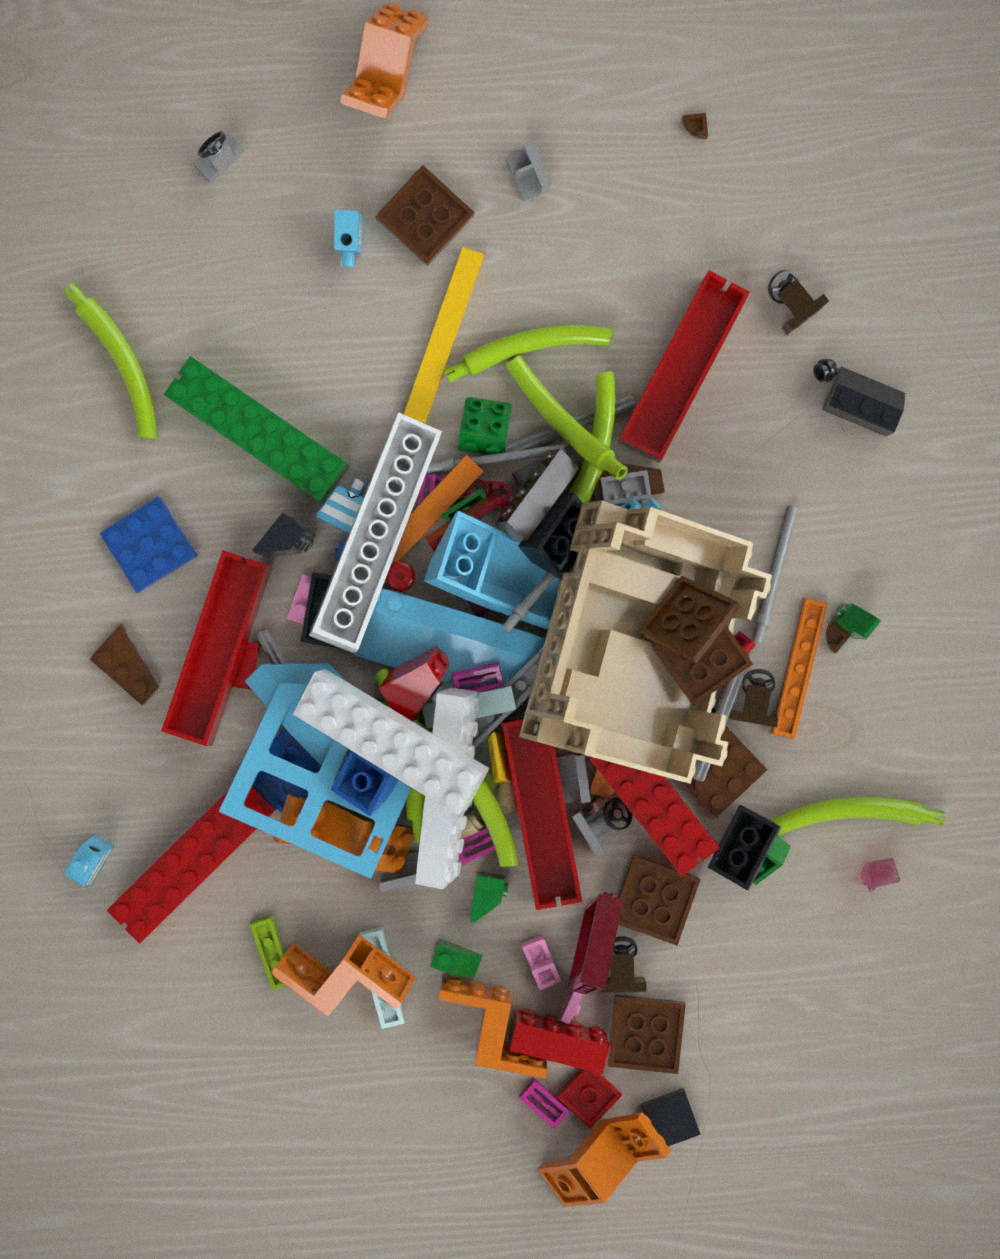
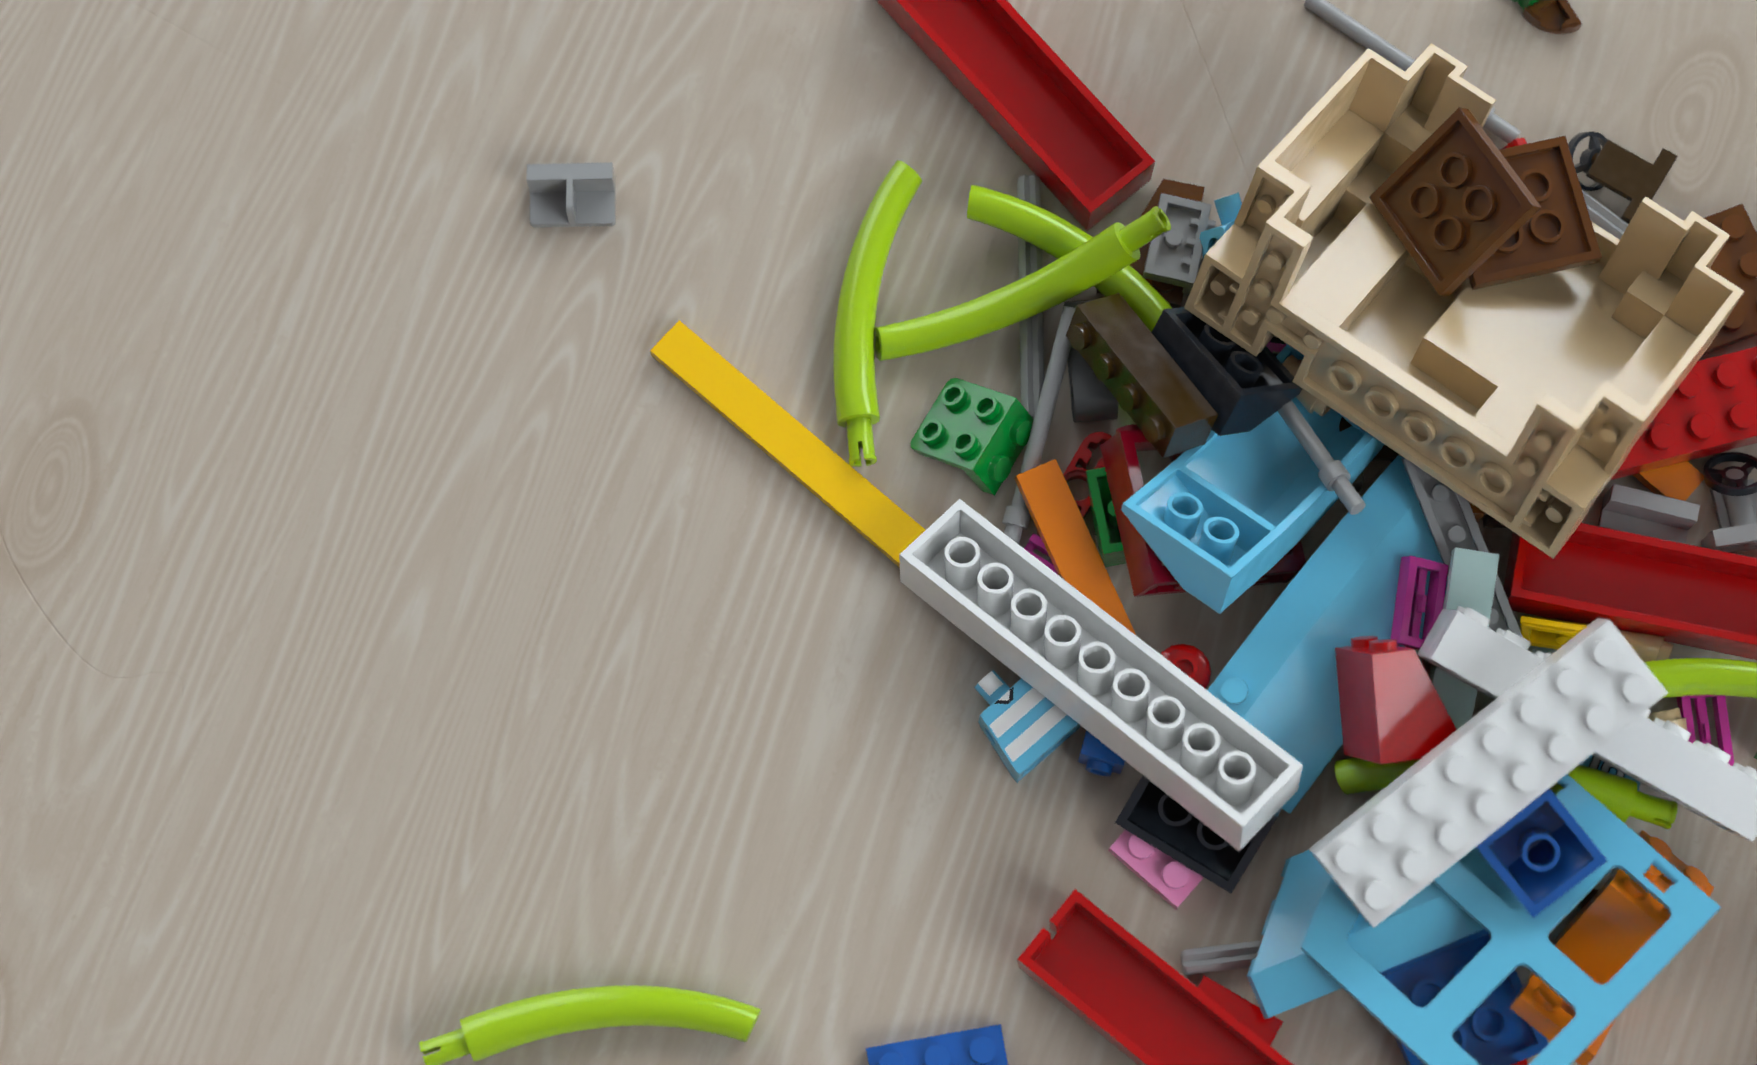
camera: 65 degrees left, 15 degrees down
green piece [163,356,349,504] -> none
light grey piece [193,131,245,183] -> none
black slope [252,512,315,557] -> none
medium azure torso [334,210,363,268] -> none
orange bracket [340,3,429,118] -> none
reddish brown plate [375,165,475,266] -> none
light grey panel [379,851,419,893] -> none
reddish brown tile [582,796,606,817] -> none
orange tile [771,598,828,739] -> none

